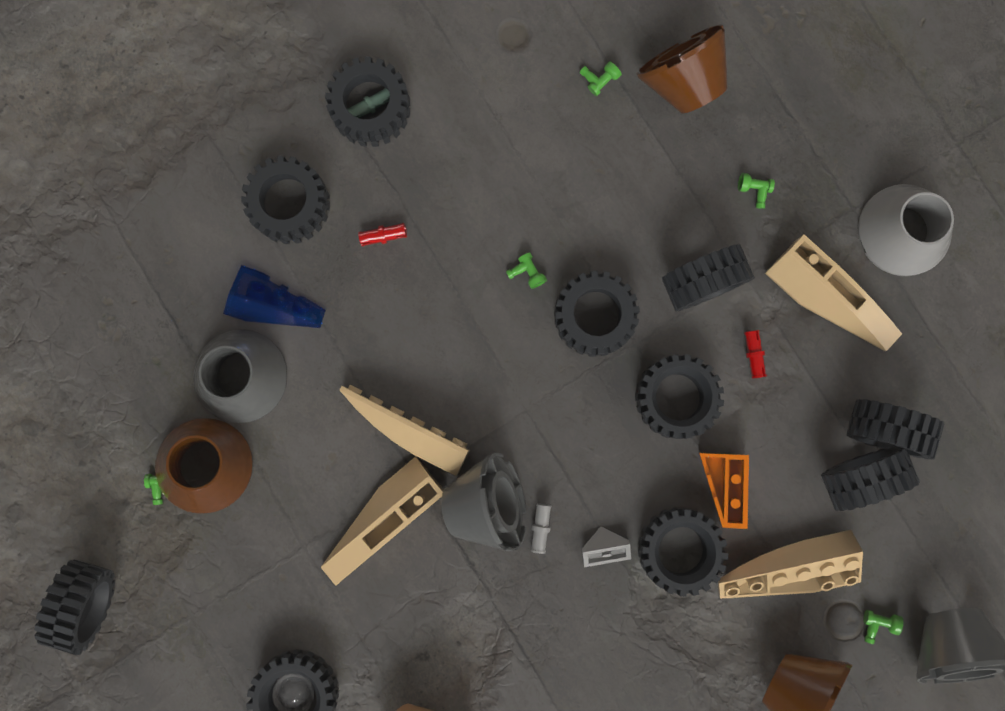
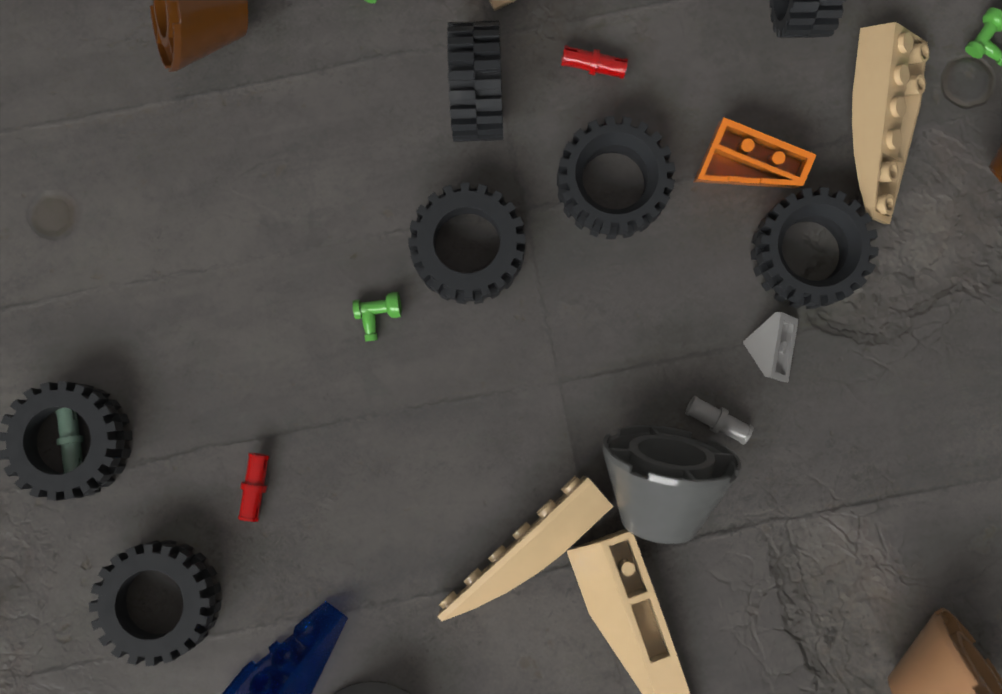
camera: 70 degrees left, 0 degrees up
bright green piece [580,62,622,96] -> none

